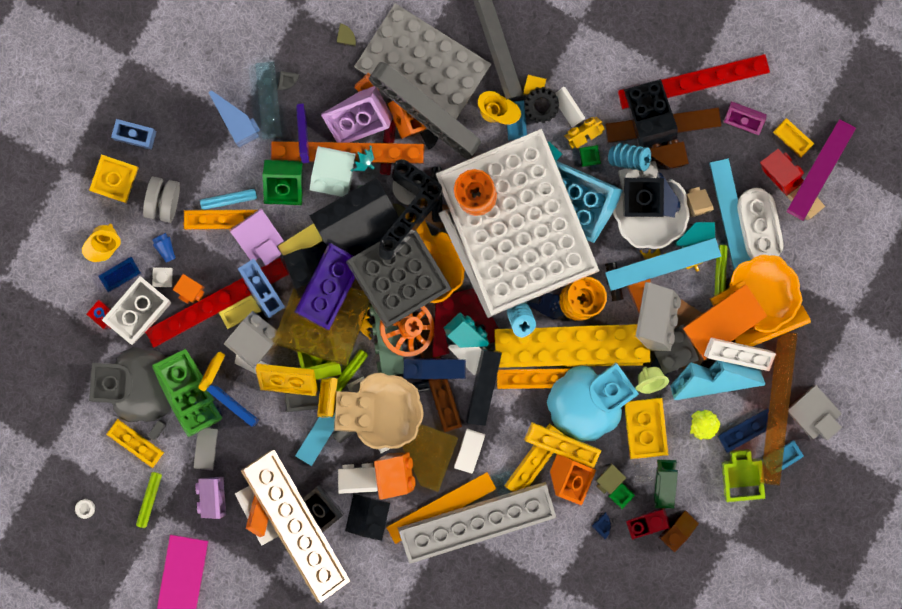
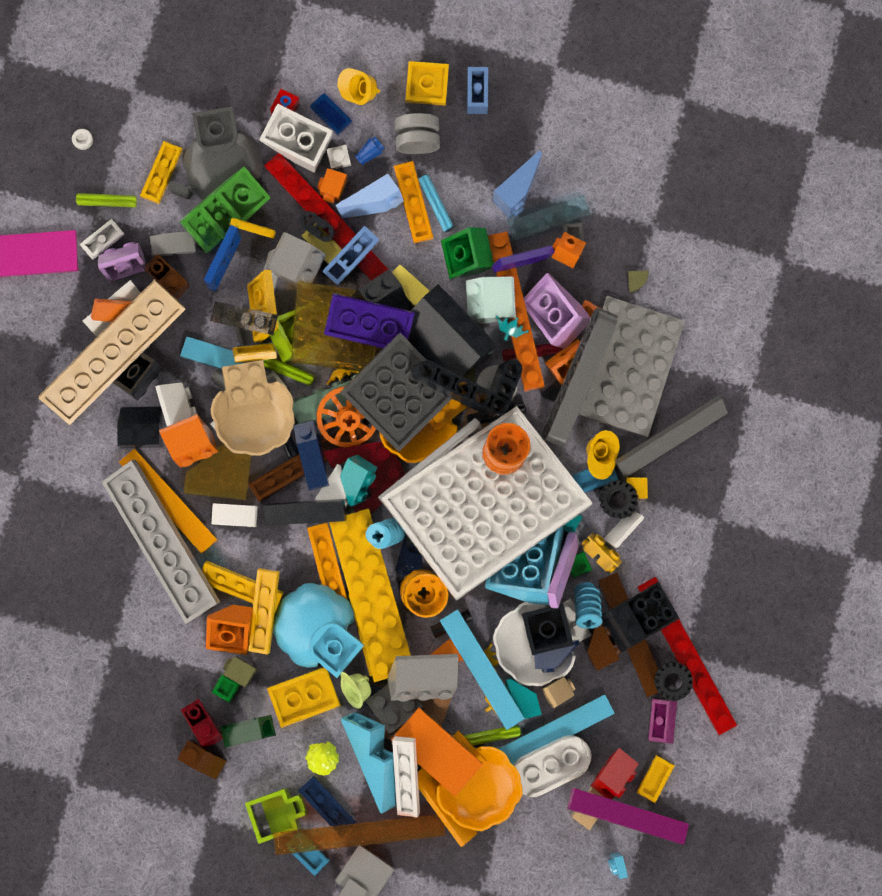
camera: 80 degrees right, 5 degrees down
lavender piece [230,208,284,265] -> none
dark blue tile [592,512,611,539] -> none
none -> white slope [80,219,125,260]
none -> reddish brown slope [143,254,190,299]
none -> clear smoke plate [210,301,278,335]
none -> black beam [299,211,336,242]
none -> light blue slope [336,174,404,219]
none -> lavender tile [547,532,579,608]
none -> orange brick [552,232,586,268]
none -> medium azure plate [608,852,628,879]
none -> black tyre [654,662,693,701]

